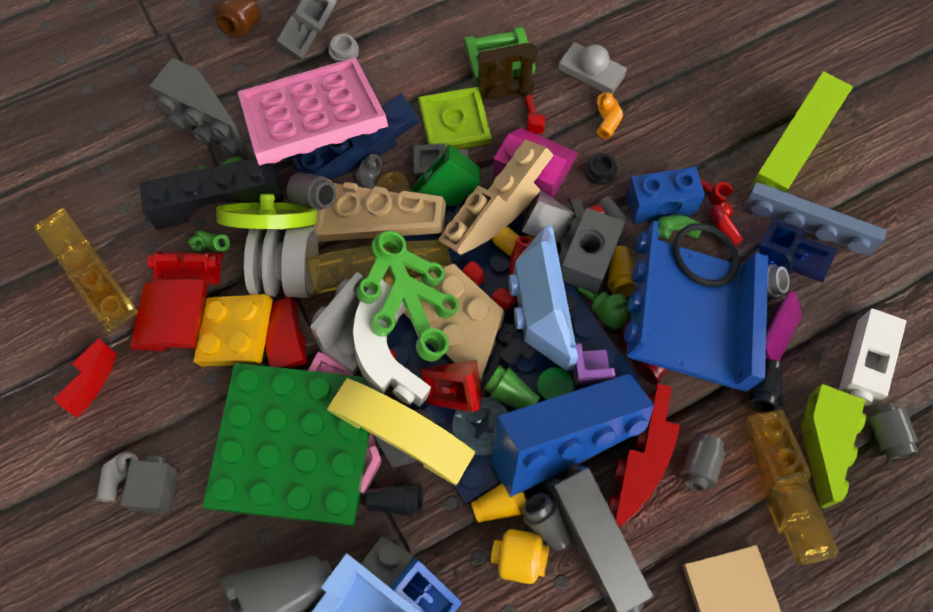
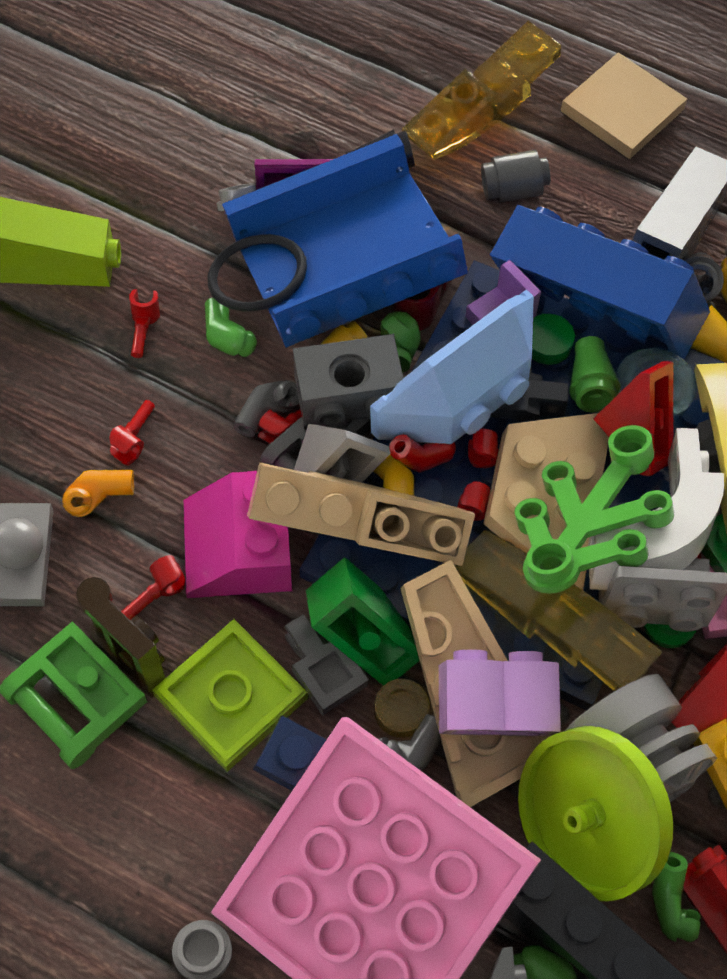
camera: 125 degrees left, 5 degrees down
dark grey brick [287,172,336,210] -> none
black plate [585,153,617,185] -> none
red slope [608,384,680,528] -> none
blue brick [625,167,705,224] -> none
red arm [709,201,744,246] -> none
sand blue plate [743,182,887,256] -> none
clear blue brick [759,219,838,283] -> none
lime slope [801,384,866,509] -> none
white brick [839,308,907,406] -> none
dark grey brick [868,403,919,460] -> none
none -> red hand [109,400,155,465]
none -> lavender brick [439,650,561,736]

